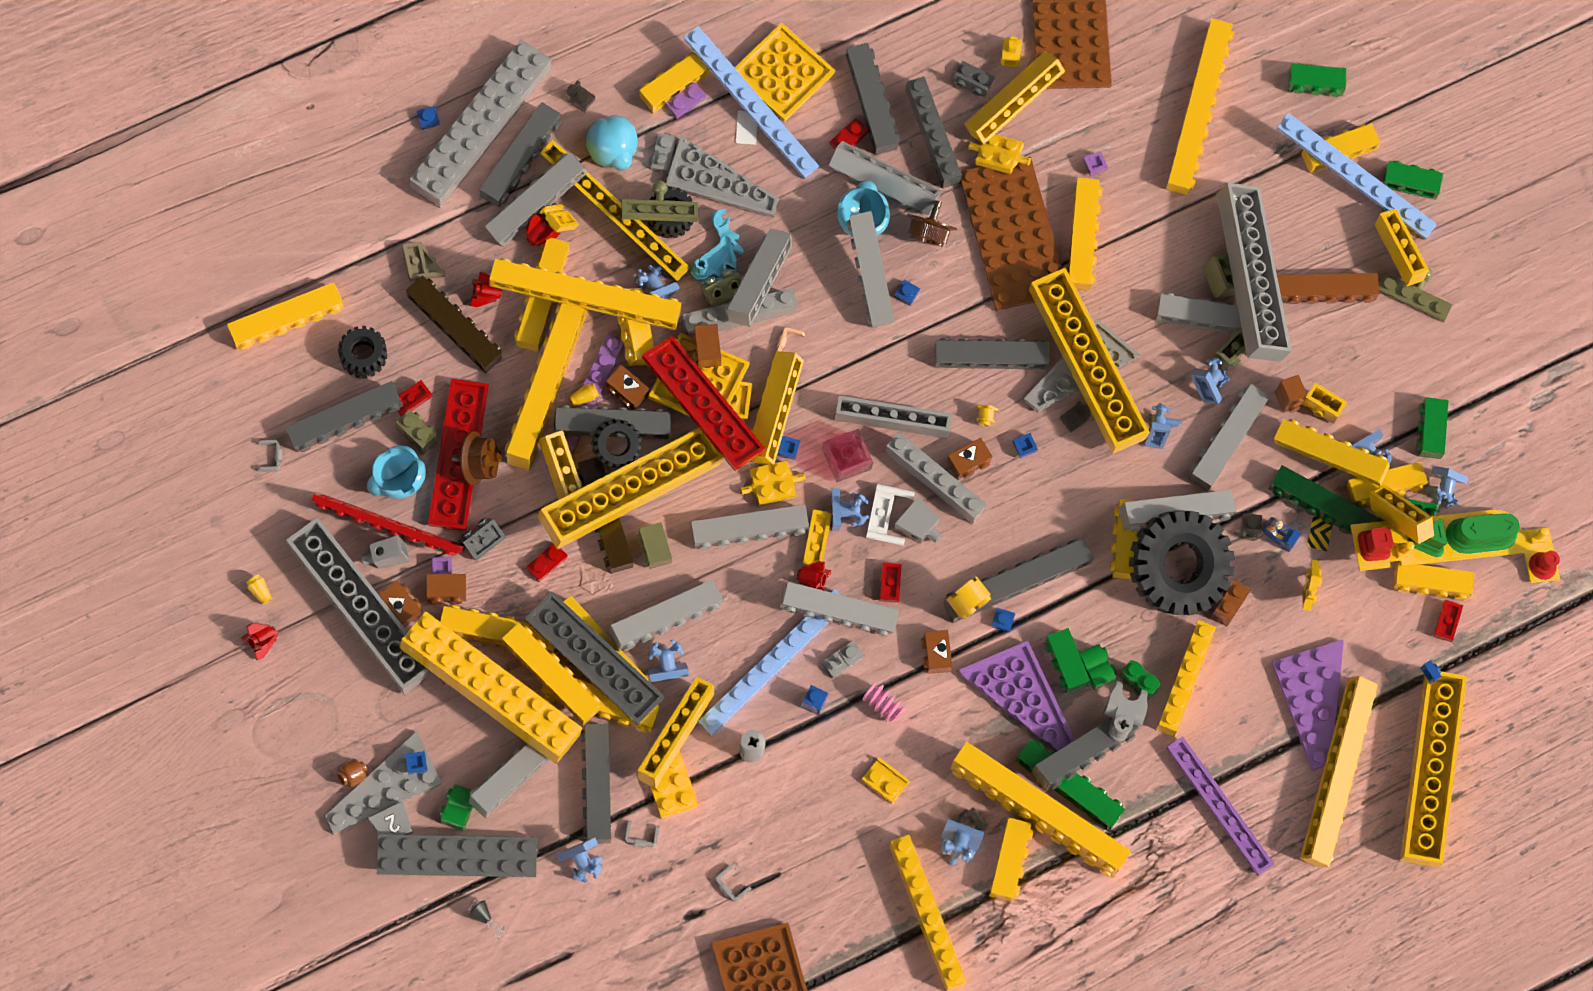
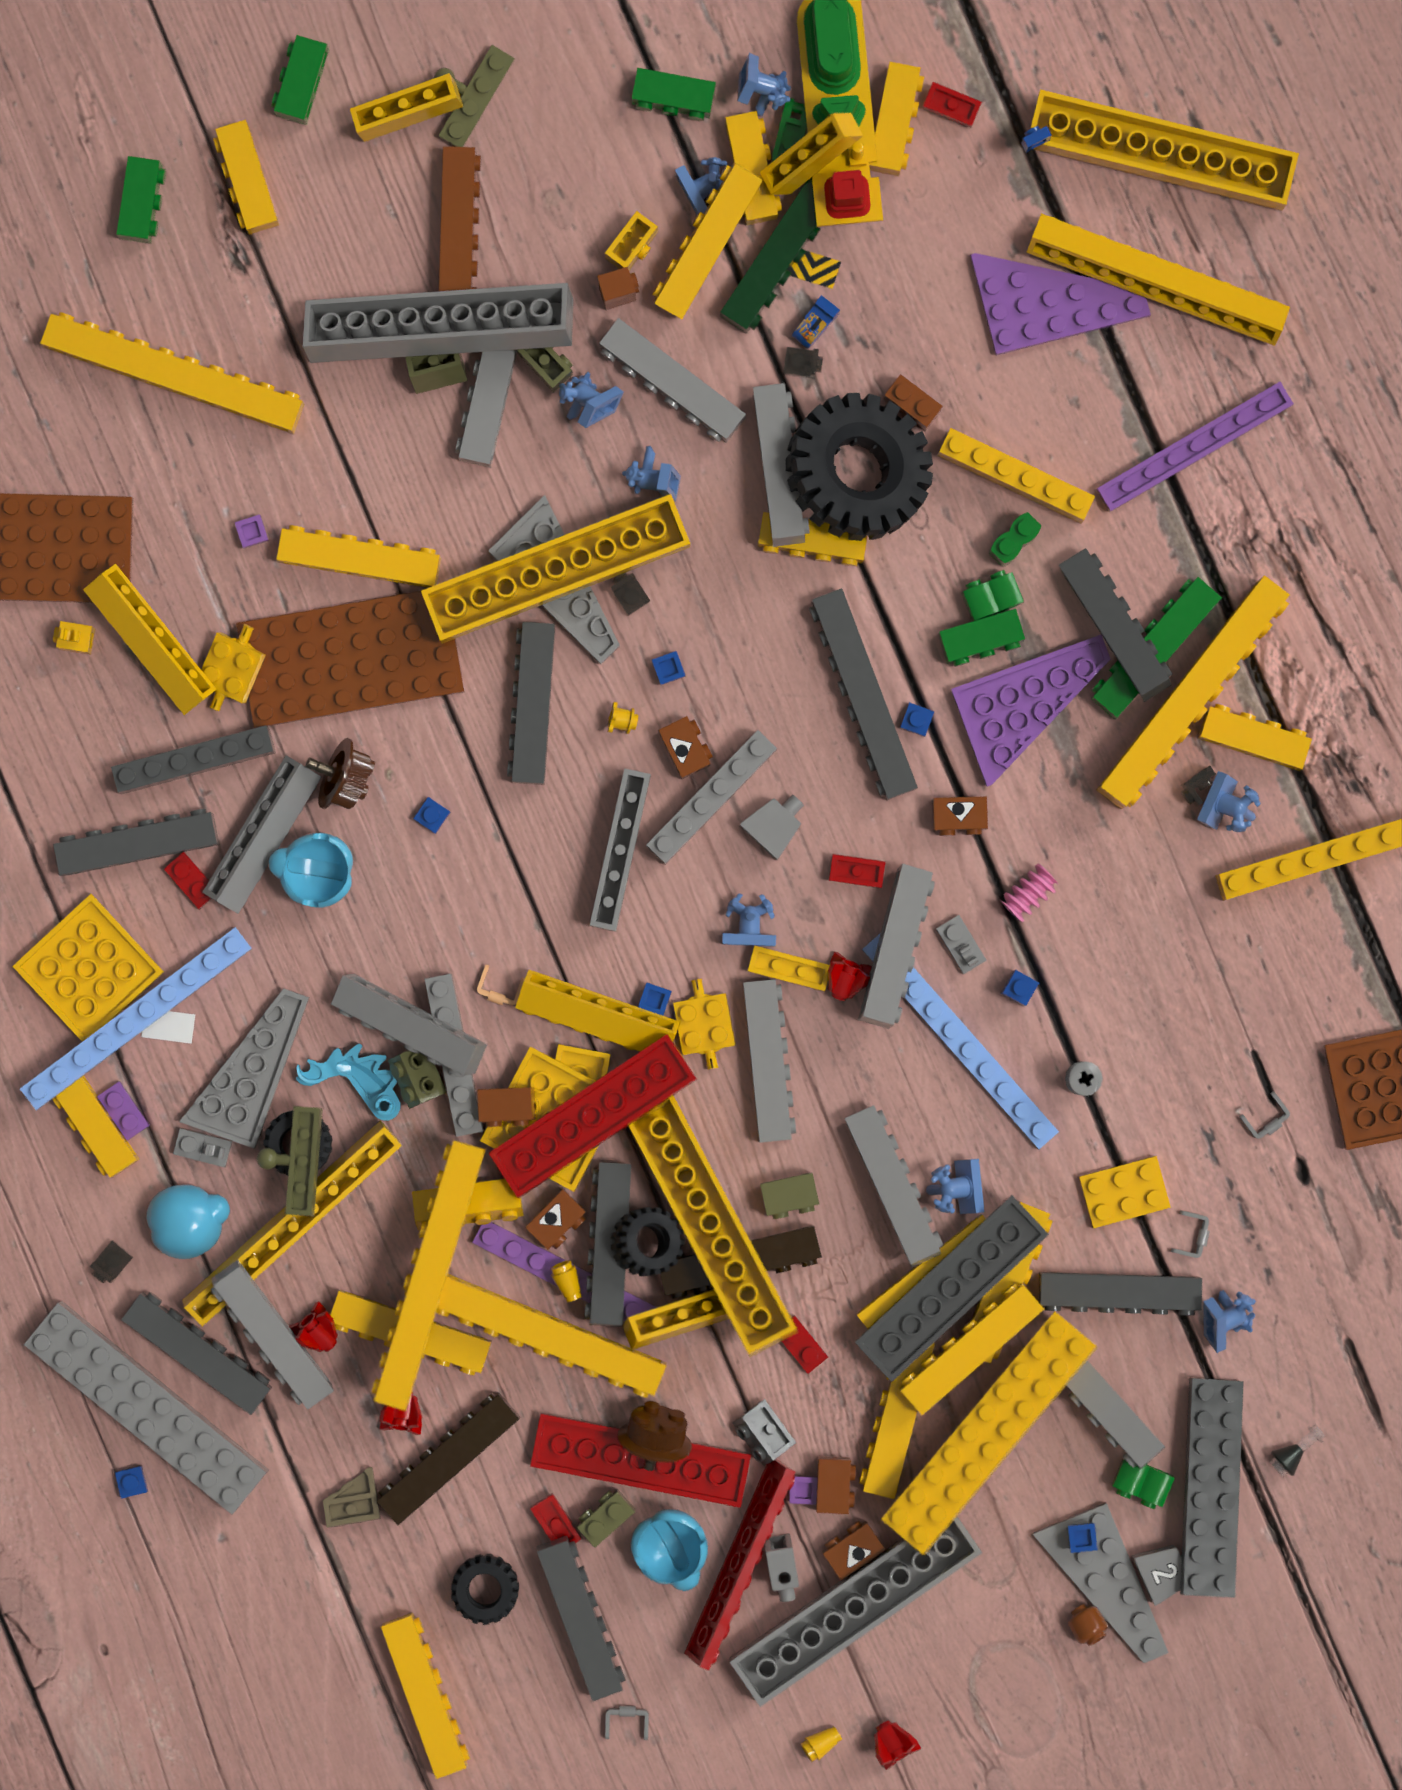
camera: 80 degrees left, 15 degrees up
yellow plate [540,204,579,232] -> none
medium blue piece [634,265,680,299] -> none
yellow brick [638,676,714,789] -> none
clear pink brick [822,428,873,483] -> none
light grey brick [846,211,895,327] -> none
yellow plate [861,757,910,804] -> none
white plate [866,484,915,546] -> none
yellow brick [946,576,991,620] -> none
dark grey bracket [952,60,995,98] -> none
light grey piece [1103,681,1148,742] -> none
light blue plate [1276,113,1437,240] -> none
yellow plate [1302,559,1322,611] -> none

